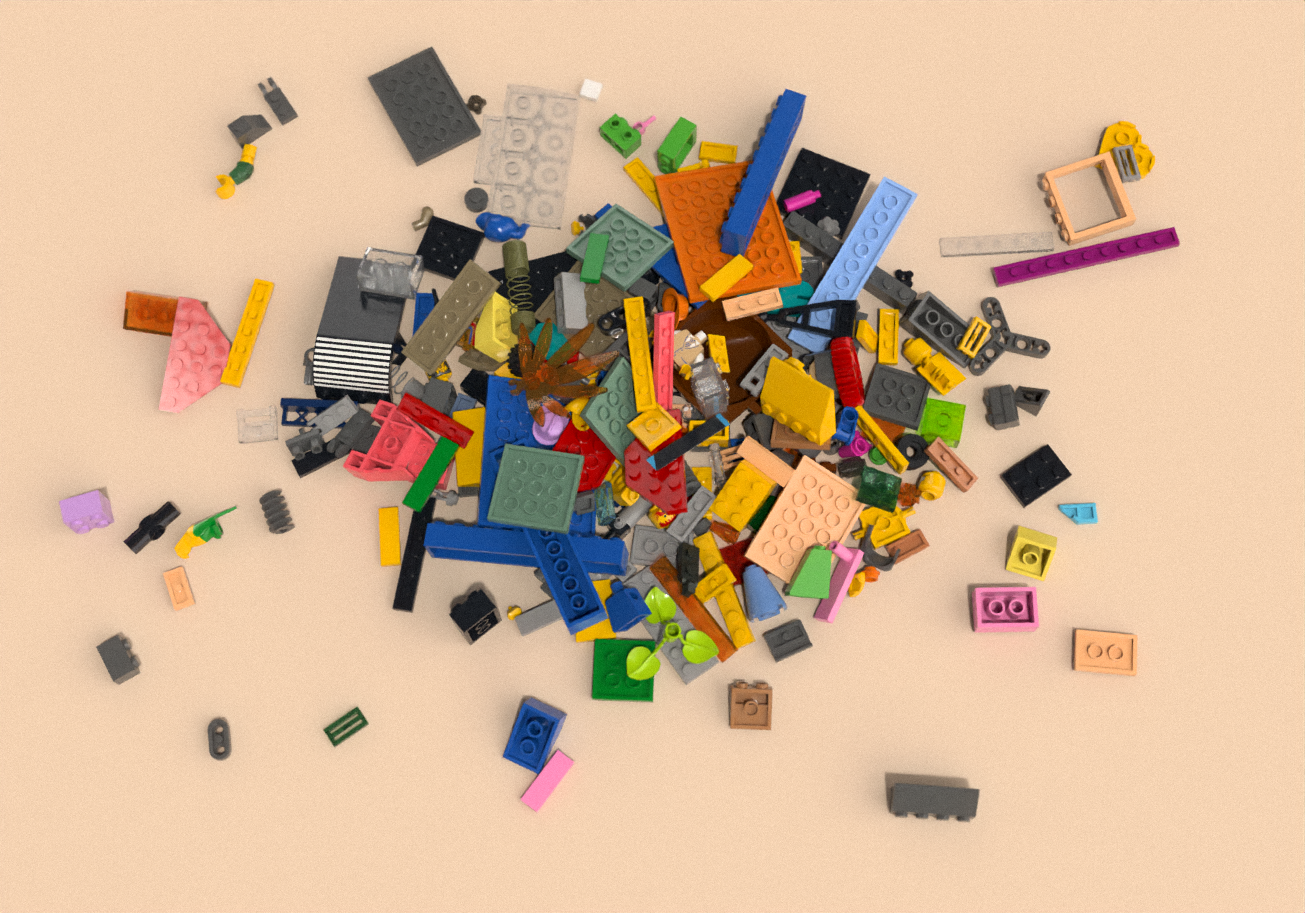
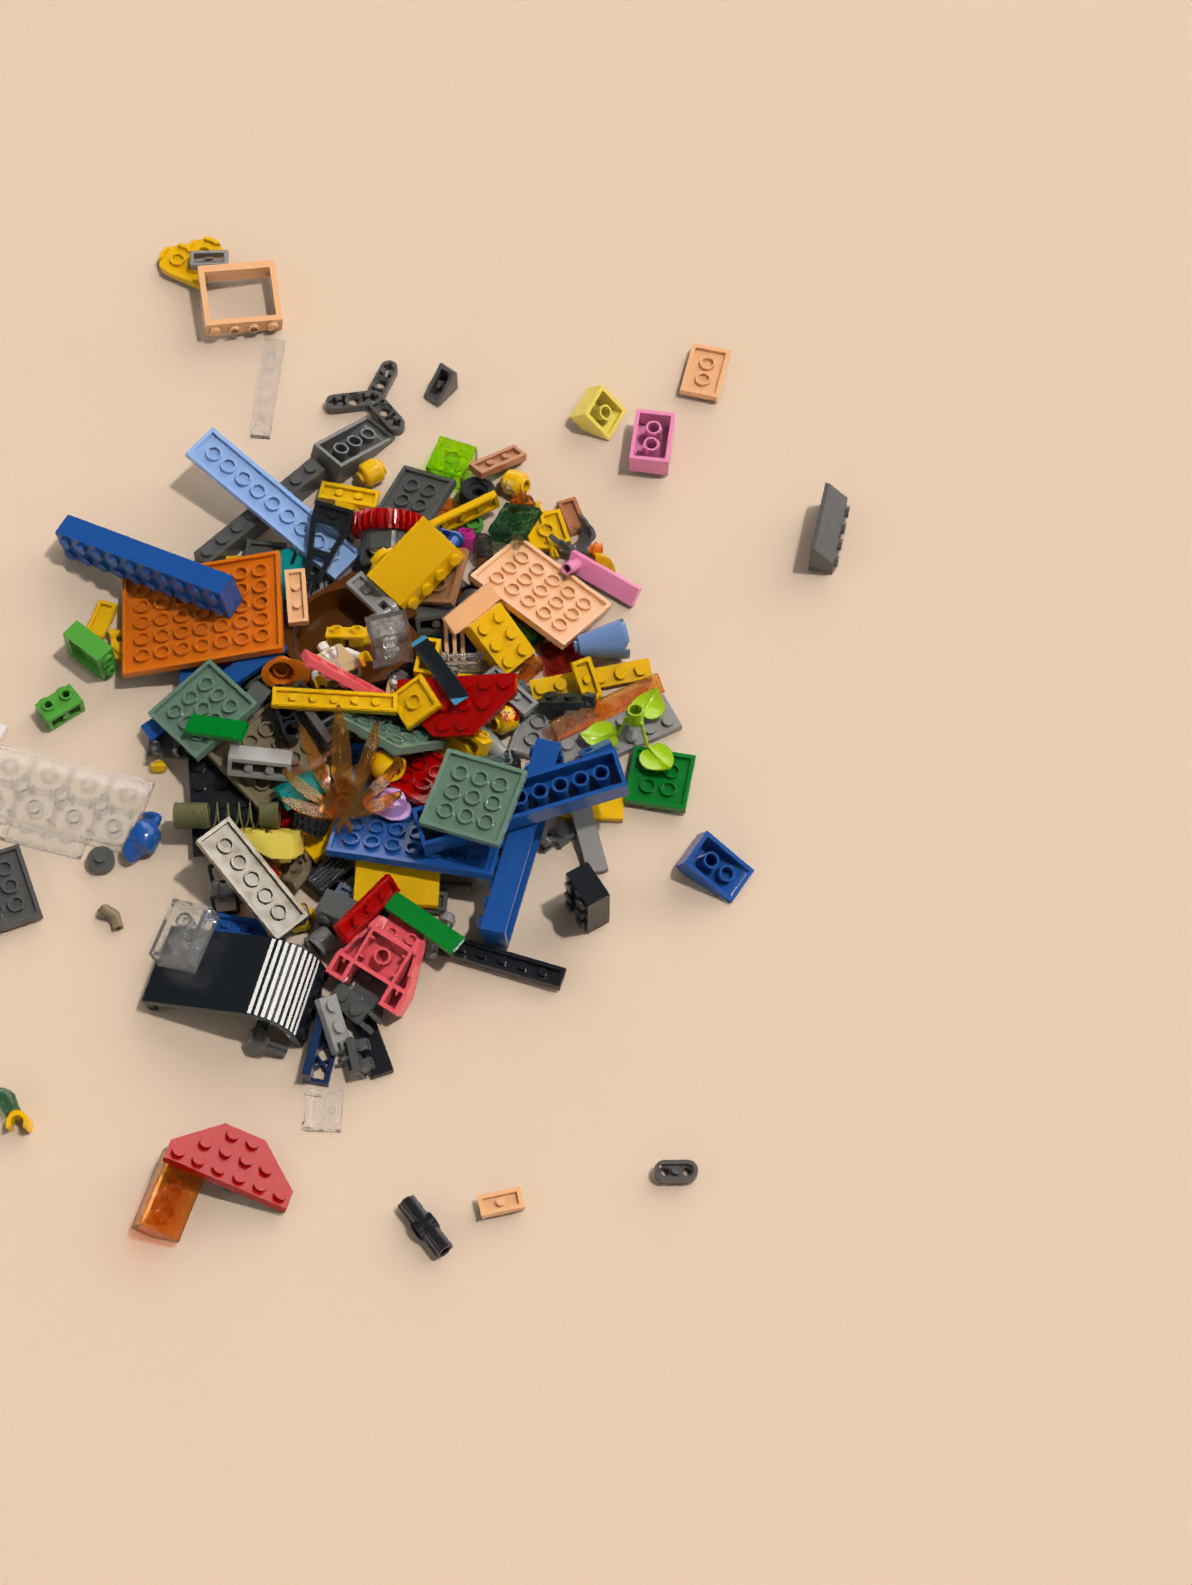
camera: 85 degrees left, 10 degrees down
lavender brick [59,490,114,534] -> none
dark grey brick [96,635,141,685] -> none
animal [174,506,237,559] -> none
yellow plate [220,278,275,388] -> none
dark grey piece [259,490,295,534] -> none
clear green tile [323,707,369,747] -> none
yellow tile [378,507,401,567] -> none
black plate [411,216,485,281] -> none
bright pink tile [520,750,574,812] -> none
yellow tile [623,157,665,218] -> none
bright pink hand [633,115,656,135] -> none
yellow tile [699,254,753,302] -> none
medium nougat plate [730,682,773,730] -> none
dark grey plate [764,620,813,663] -> none
black plate [777,148,871,239] -> none
dark pink cylinder [783,190,821,213] -> none
bright green slope [785,546,832,599] -> none
light grey plant [817,217,840,237] -> none
black plate [895,269,914,288] -> none
yellow hinge [916,352,967,396] -> none
yellow tile [956,316,991,359] -> none
dark grey brick [986,384,1020,430] -> none
magenta plate [992,227,1180,287] -> none
black plate [1000,444,1072,508] -> none
medium azure tile [1058,503,1098,525] -> none

